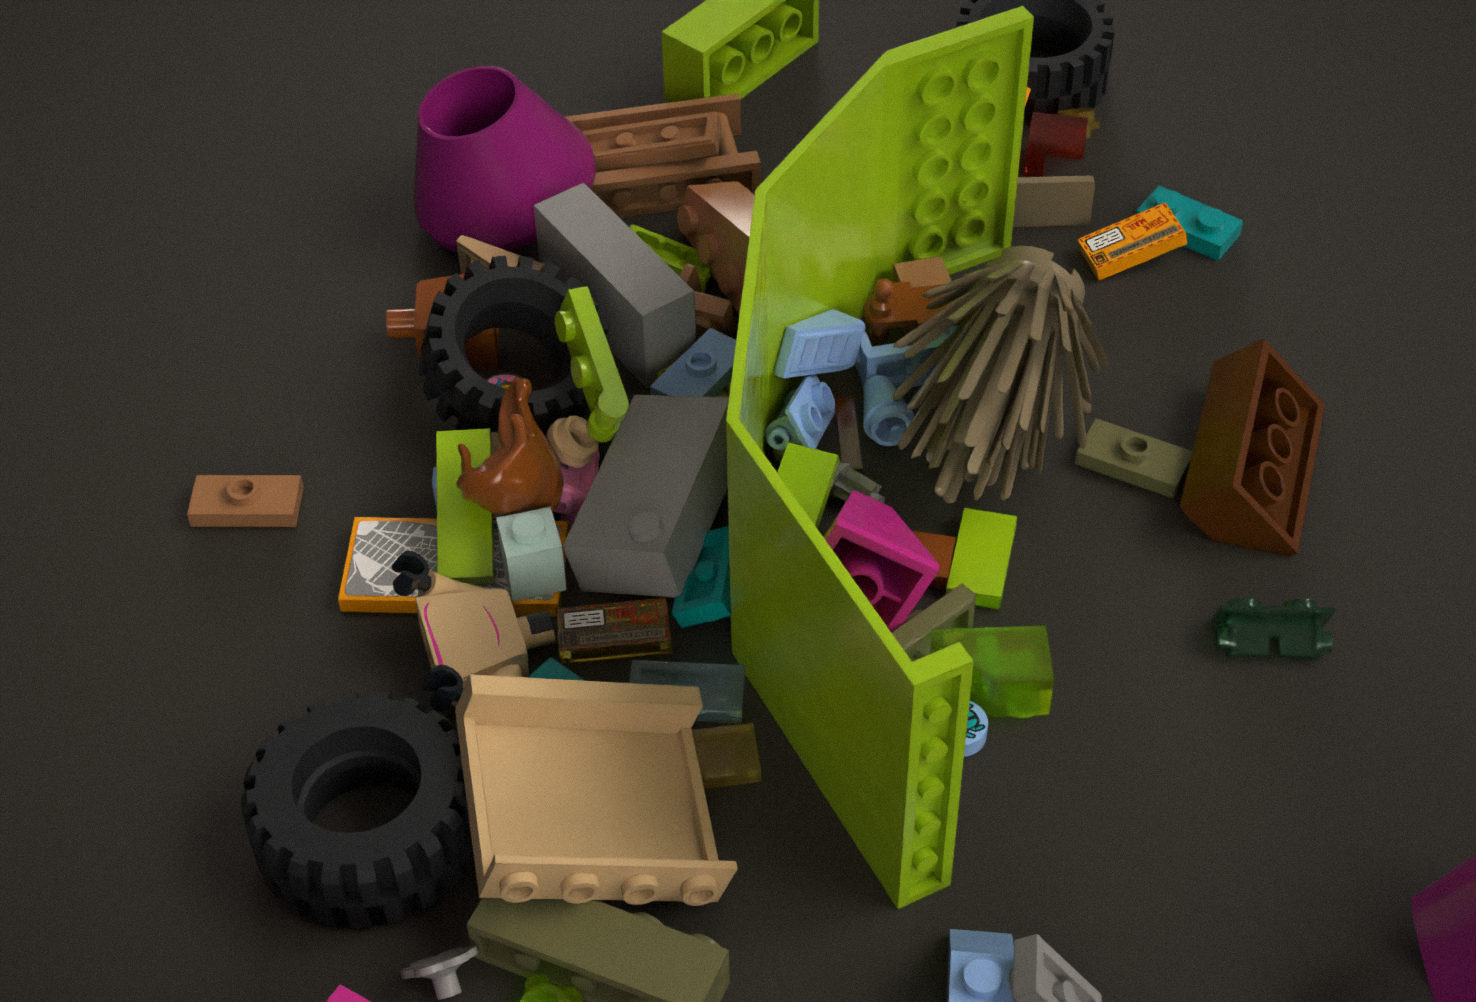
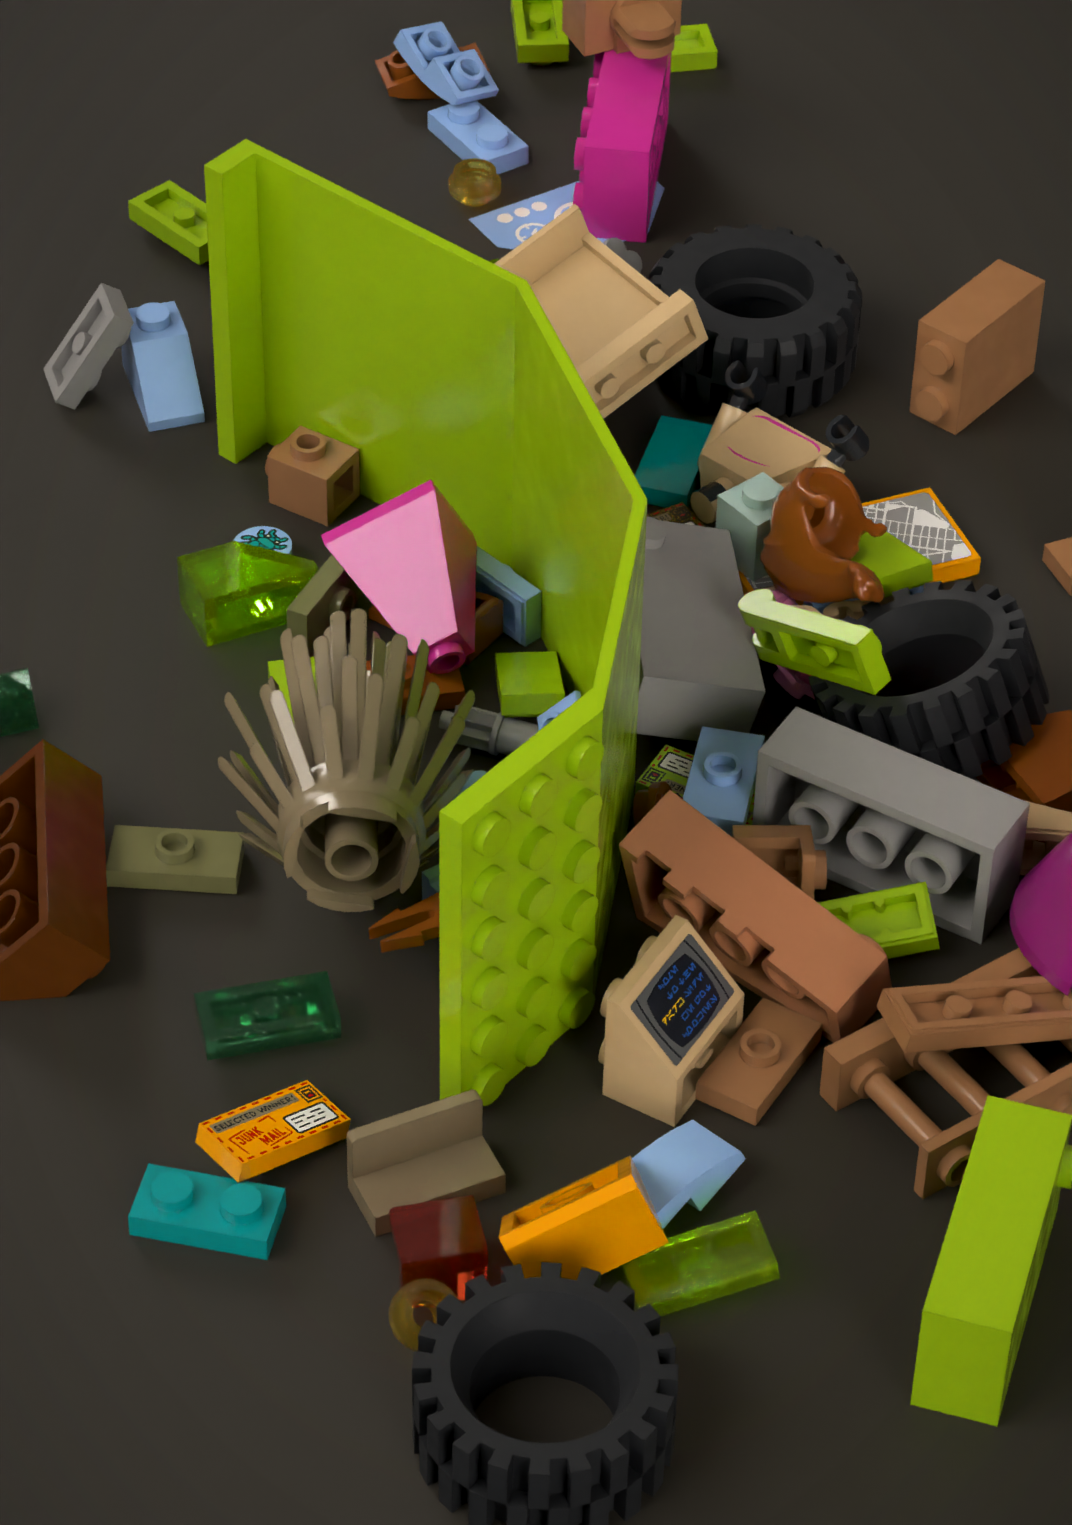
camera: 155 degrees right, 5 degrees down
none -> clear green plate [193,971,342,1061]
none -> medium nougat brick [909,259,1045,435]

